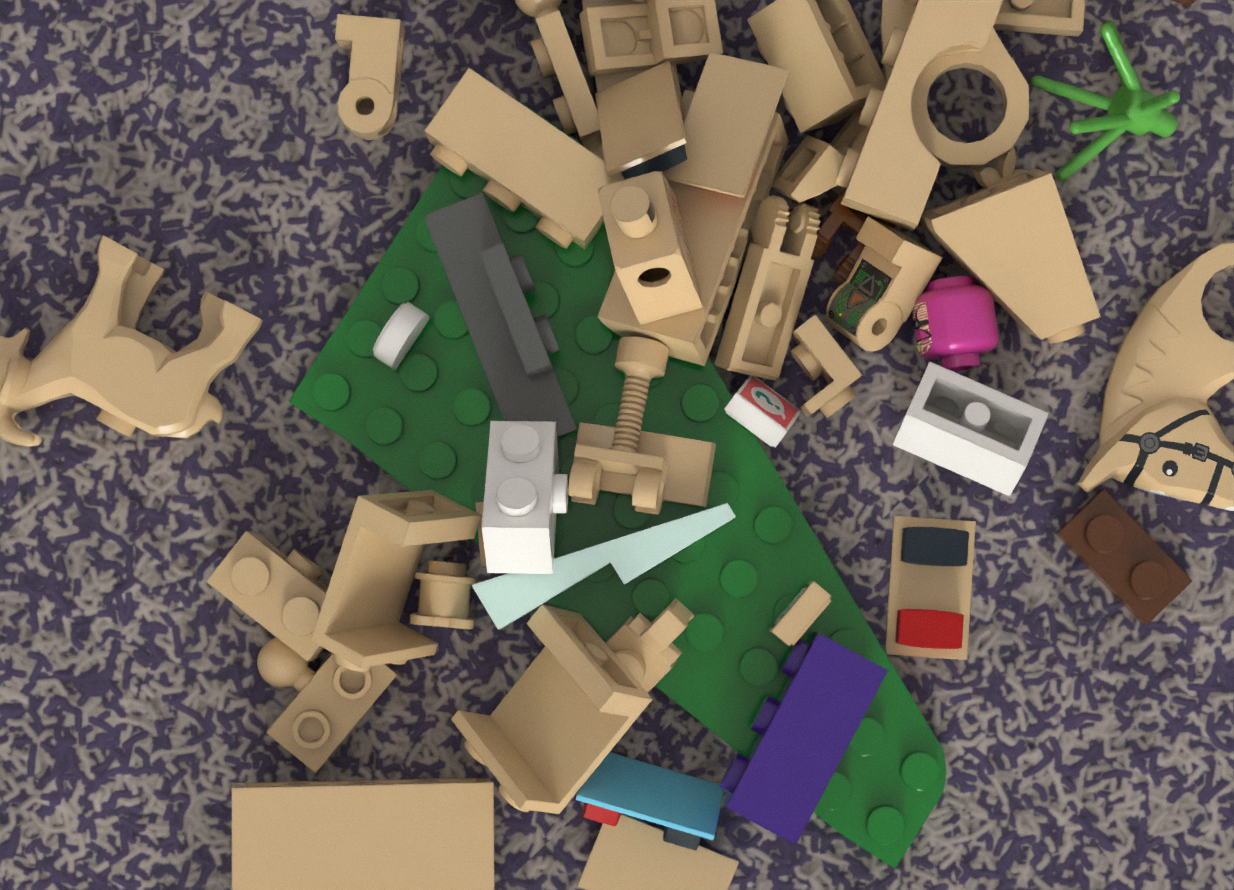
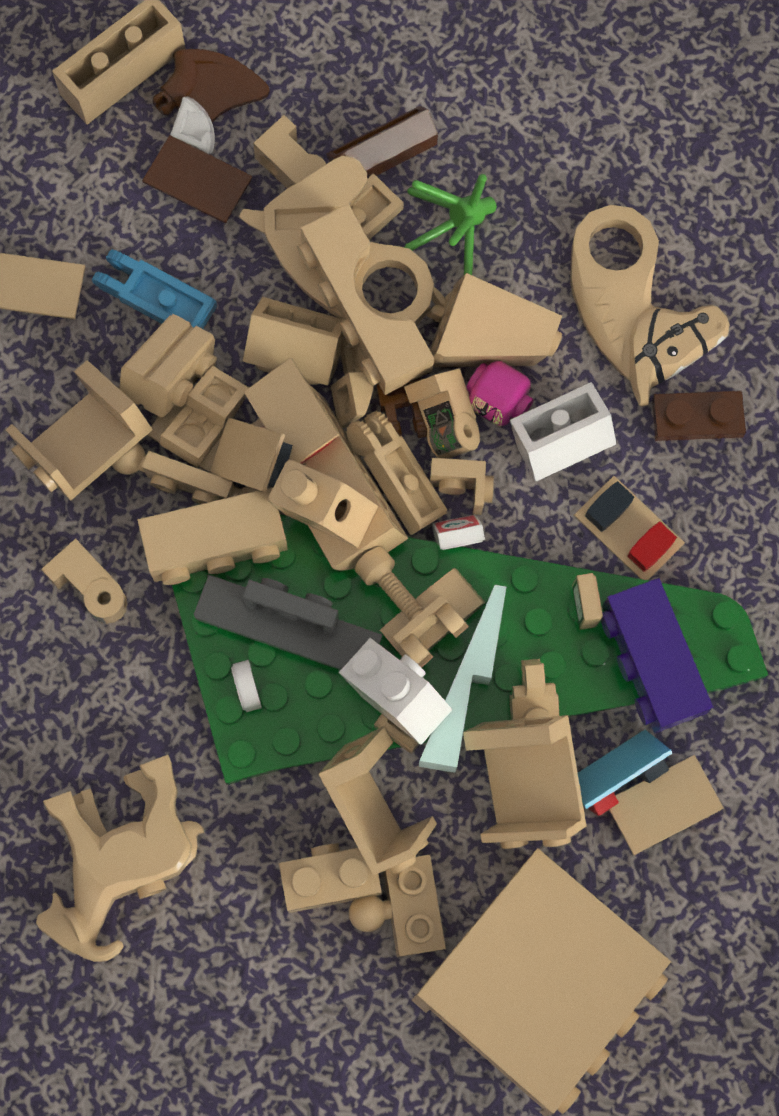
camera: 55 degrees left, 10 degrees down
tan brick [410,561,478,629] -> none

